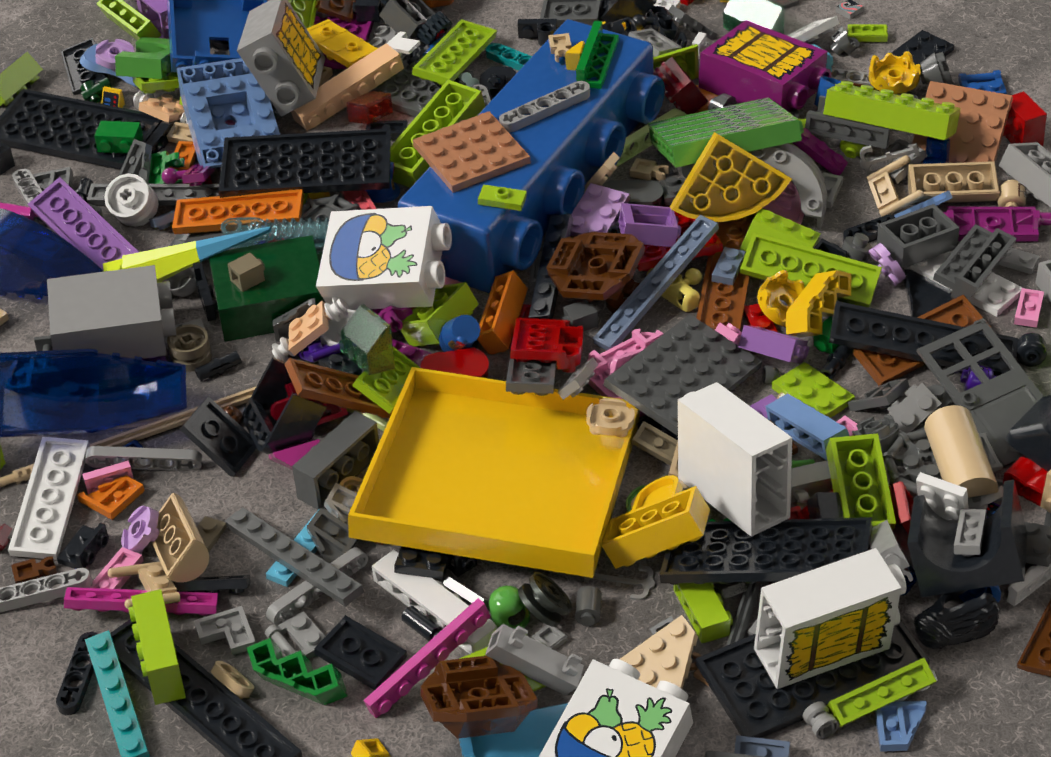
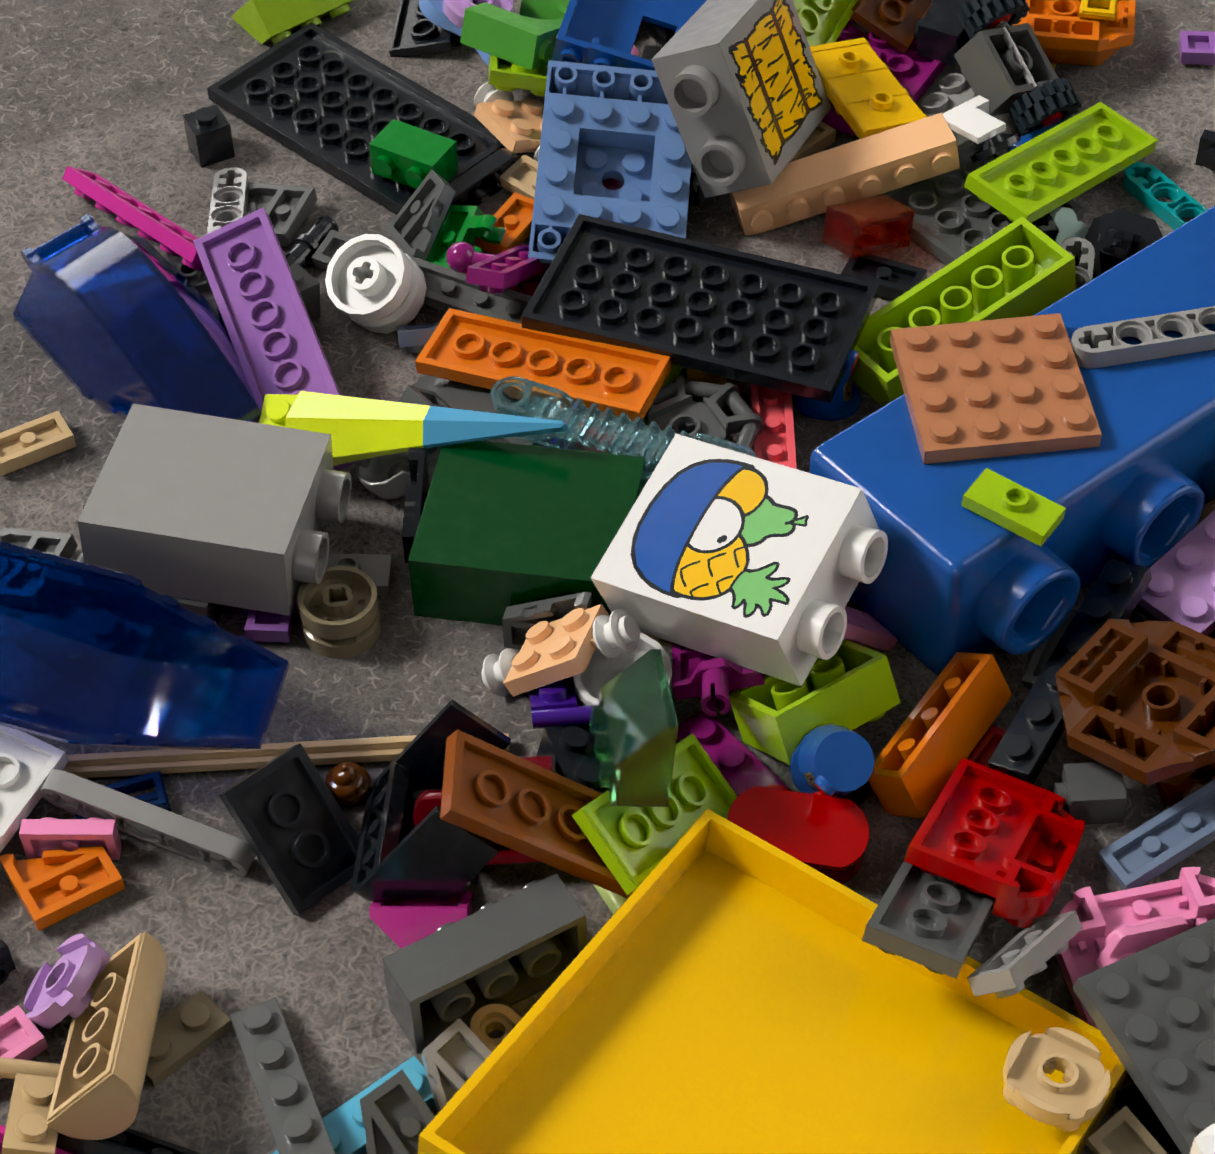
camera: 20 degrees right, 5 degrees up
dark green plate [80,77,112,103] -> none
slope [101,86,125,108] -> none
black pin [194,351,242,382] -> none
dark tan brick [228,253,265,292] -> none

